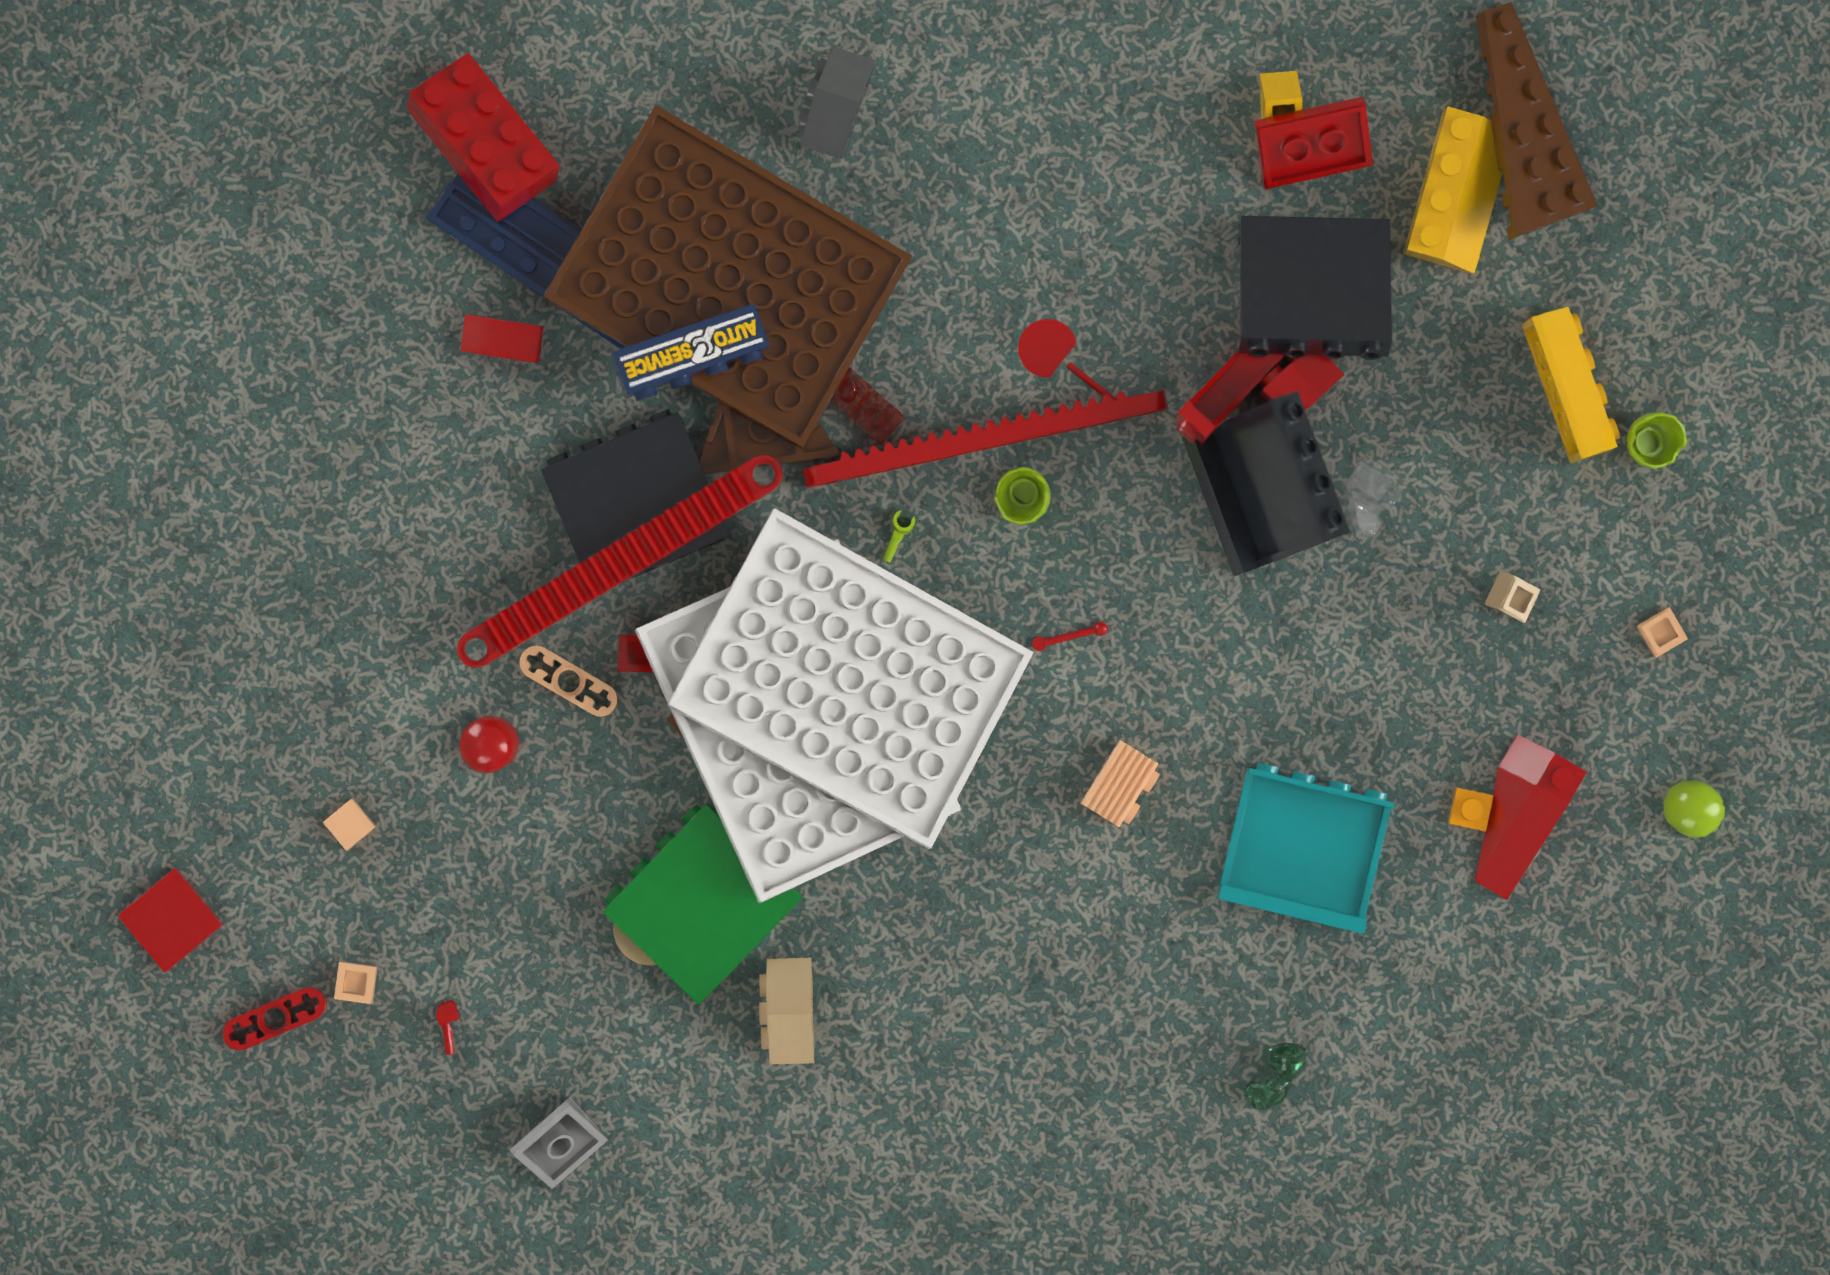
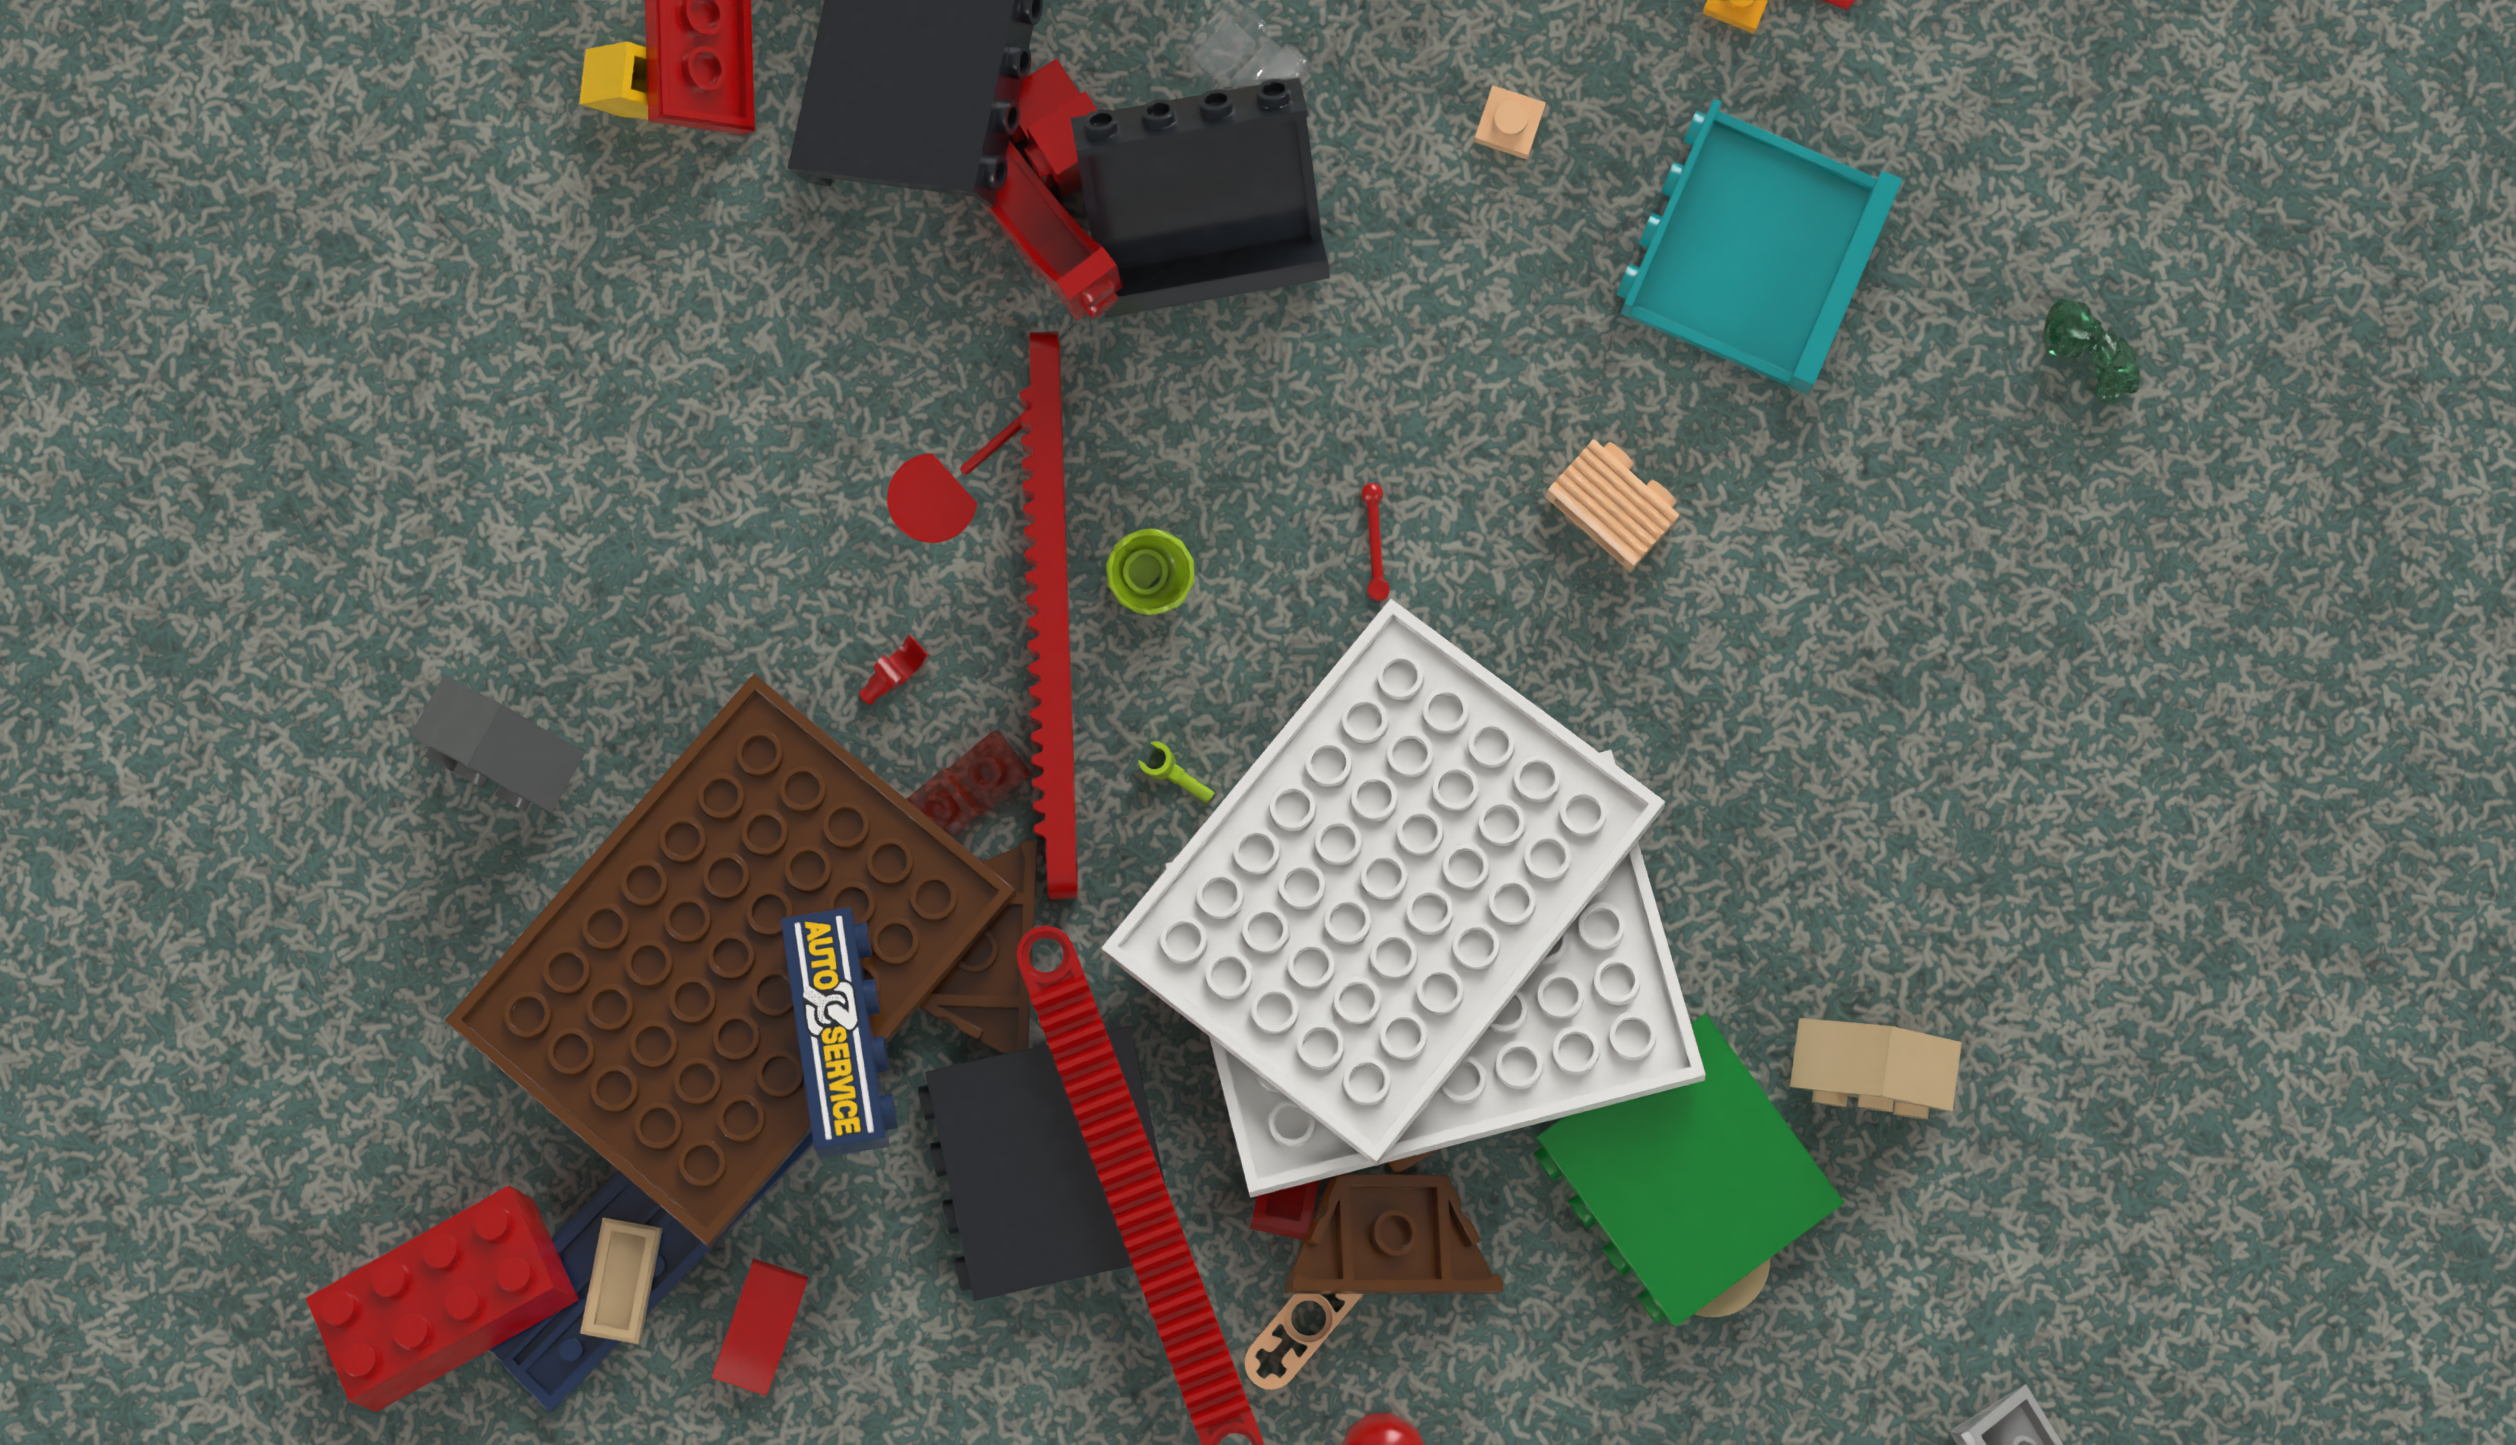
camera: 80 degrees left, 5 degrees down
none -> tan tile [580,1218,663,1344]
none -> red piece [859,634,930,705]
none -> reddish brown wing [1285,1174,1503,1294]
none -> light nougat plate [1474,85,1546,159]

